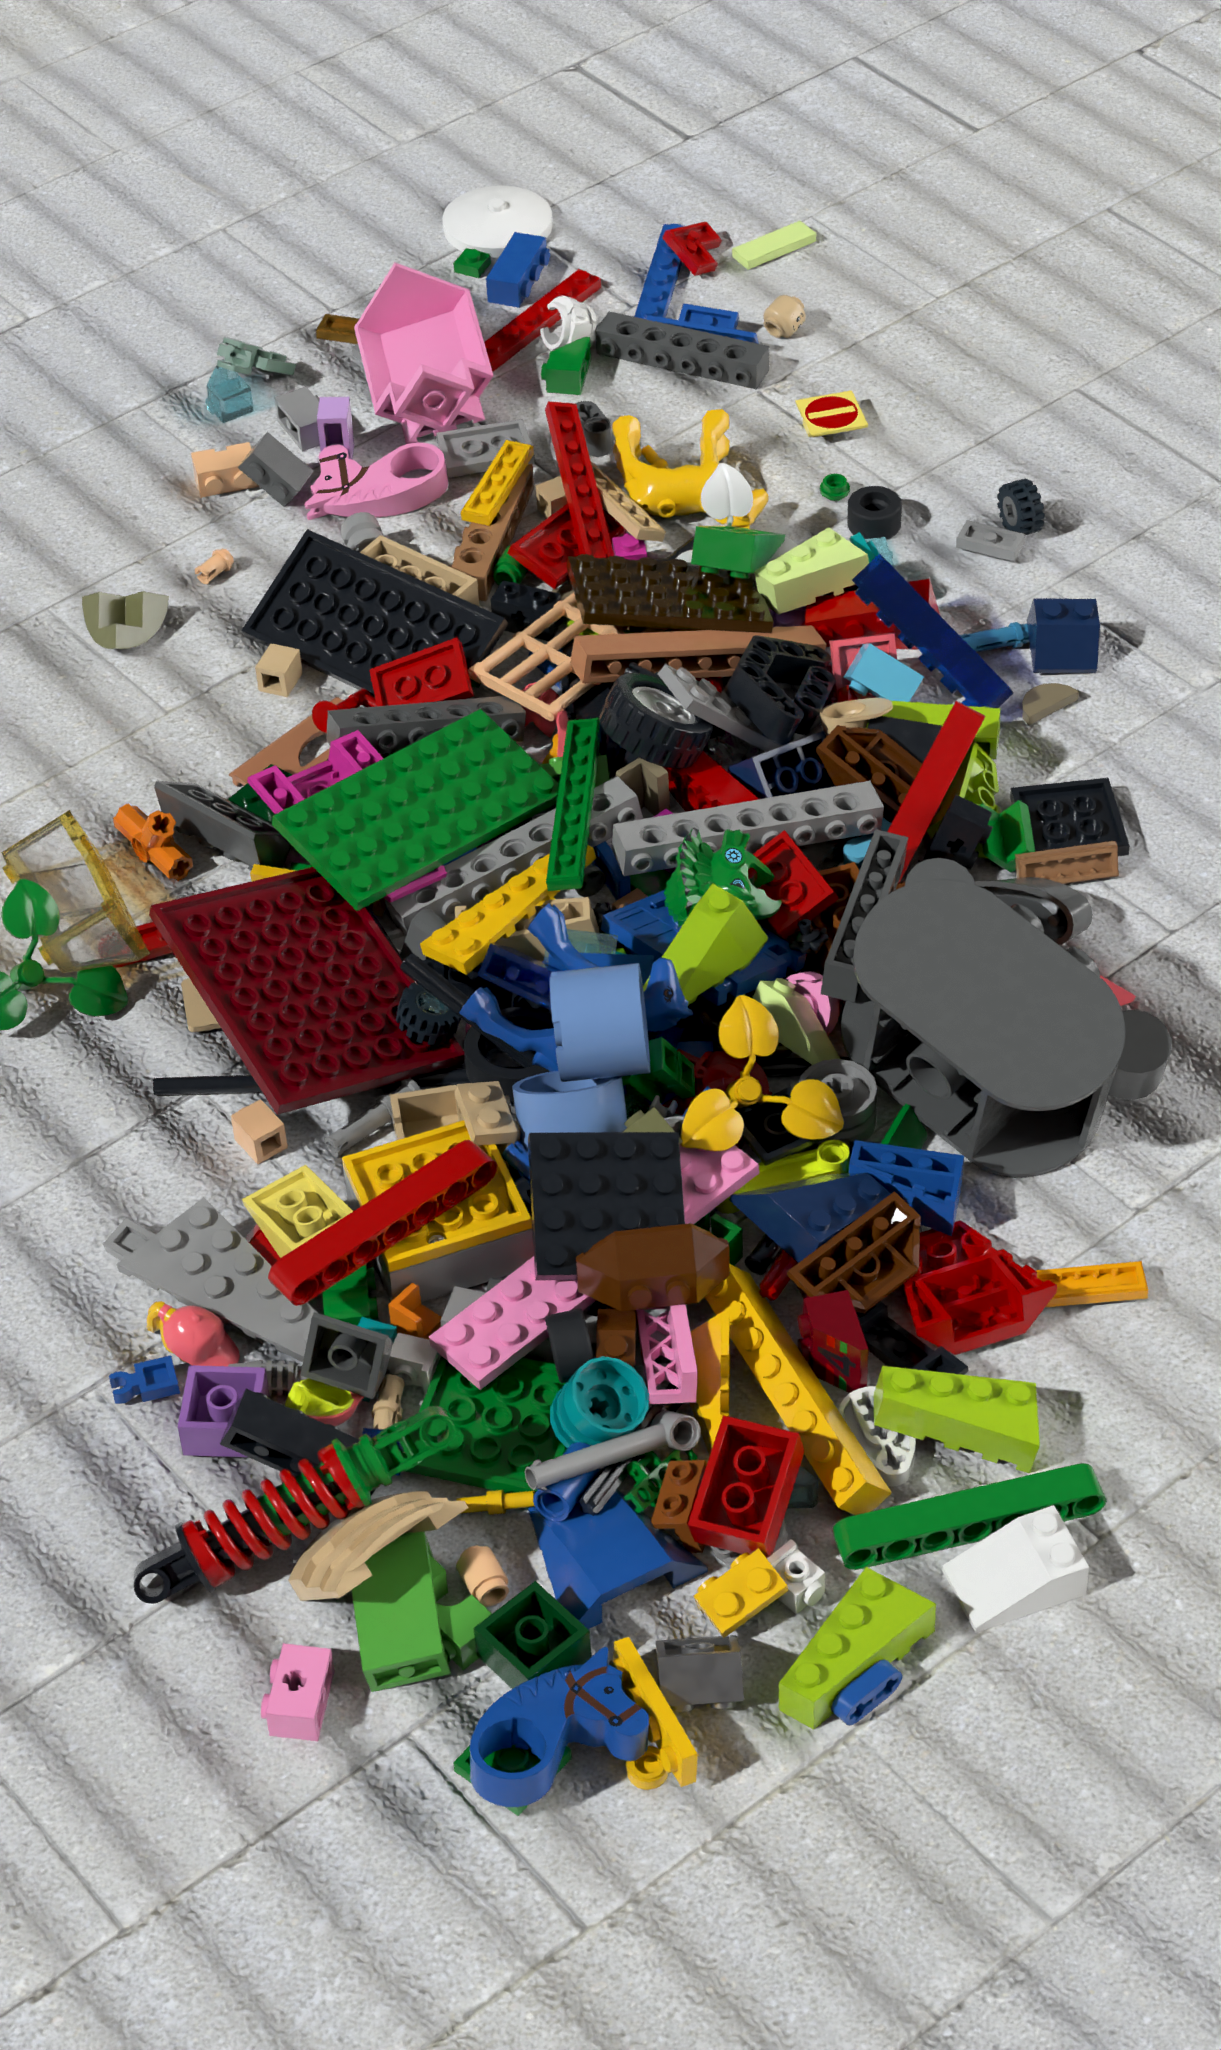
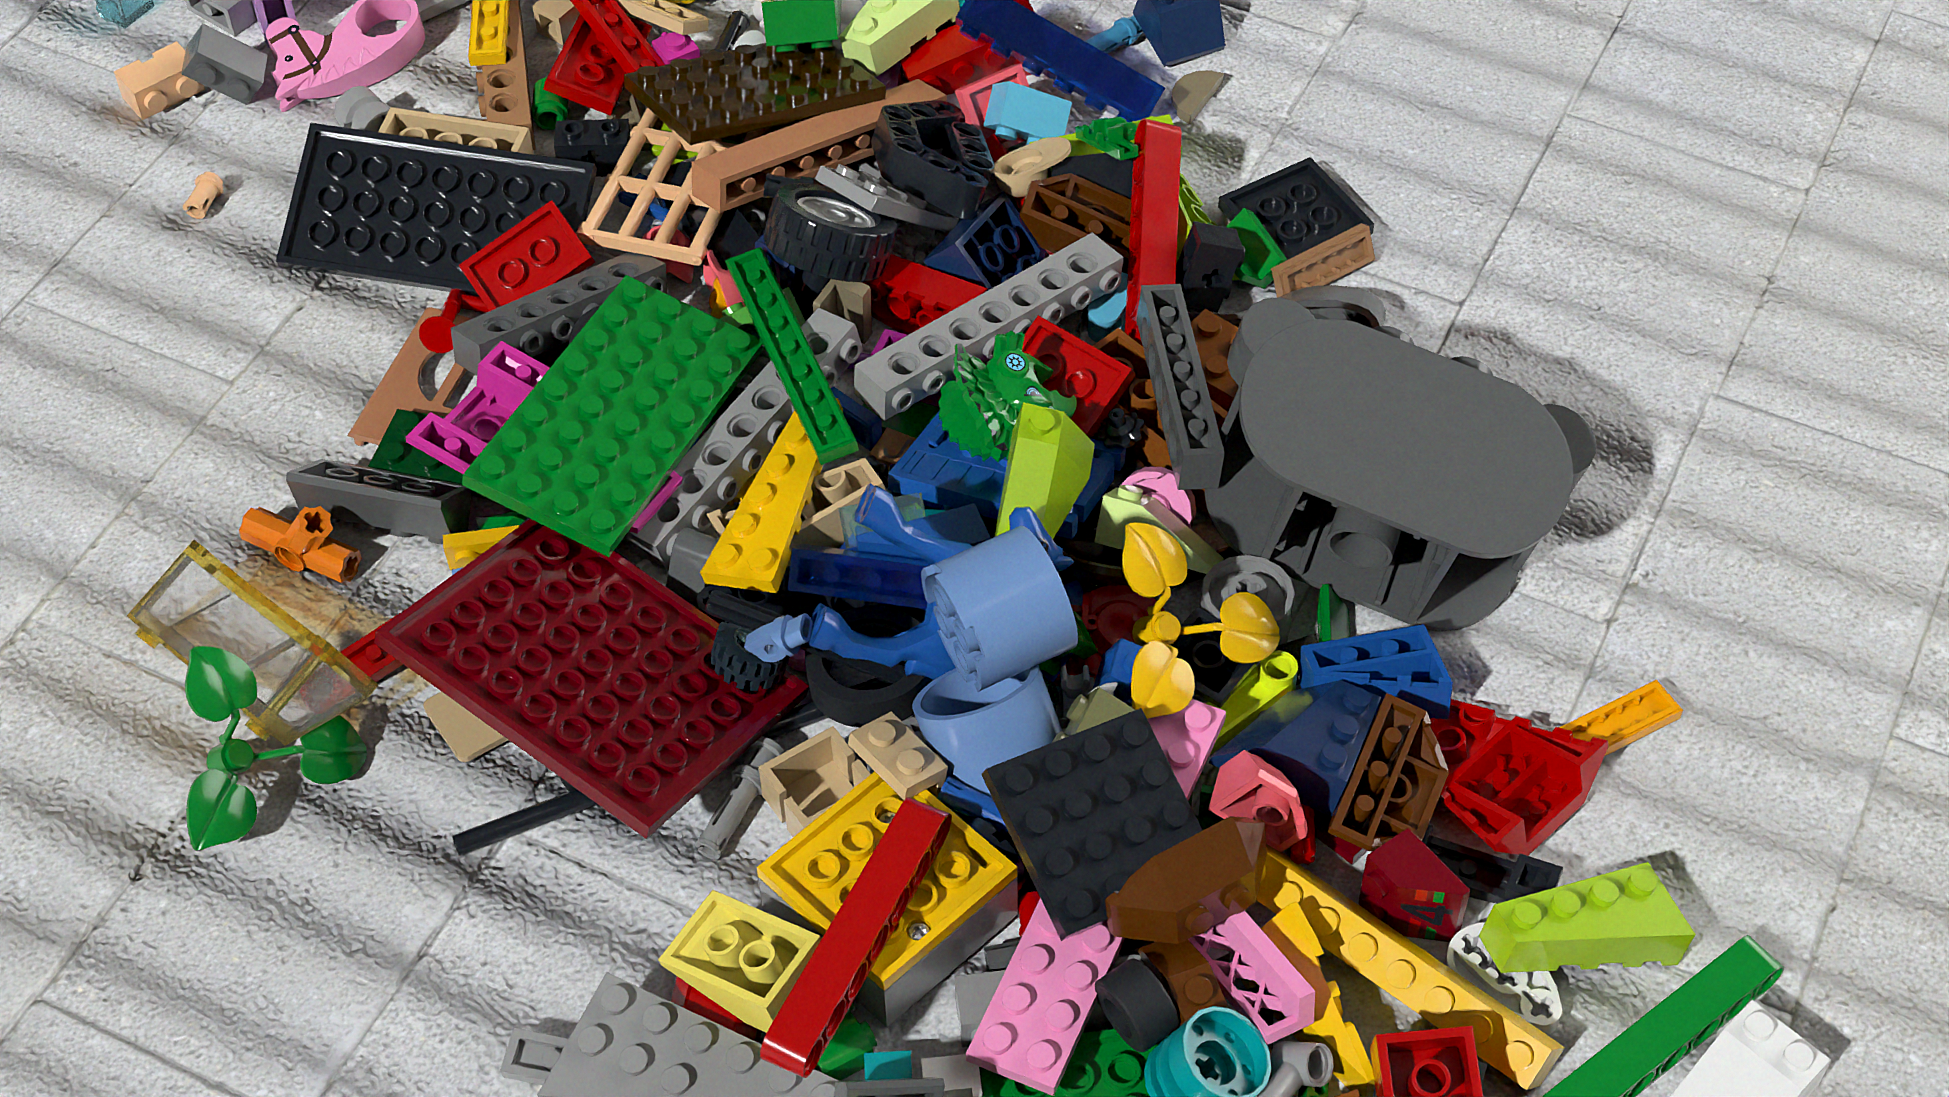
camera: 25 degrees left, 5 degrees up
olive brick [82,591,169,649] -> none
light nougat brick [231,1099,288,1164] -> none
tan brick [255,643,303,697] -> none
orange panel [388,1283,442,1340] -> none
none -> medium blue piece [744,613,813,662]
none -> green piece [1075,117,1138,160]
none -> coral slope [1208,750,1308,852]

